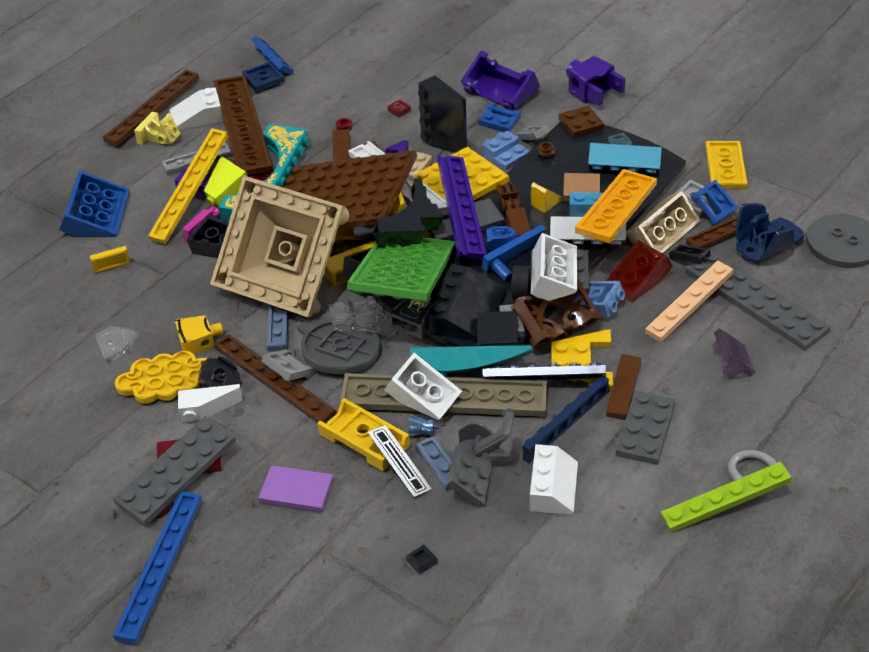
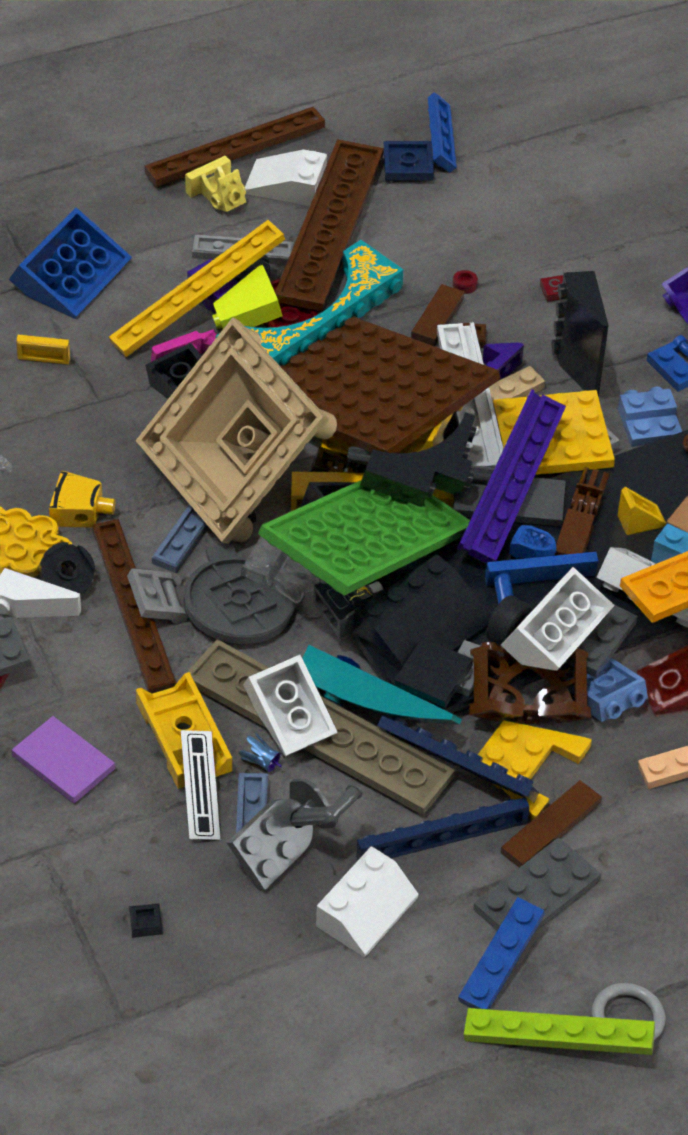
camera: 25 degrees right, 5 degrees up
none -> blue plate [458,897,545,1009]

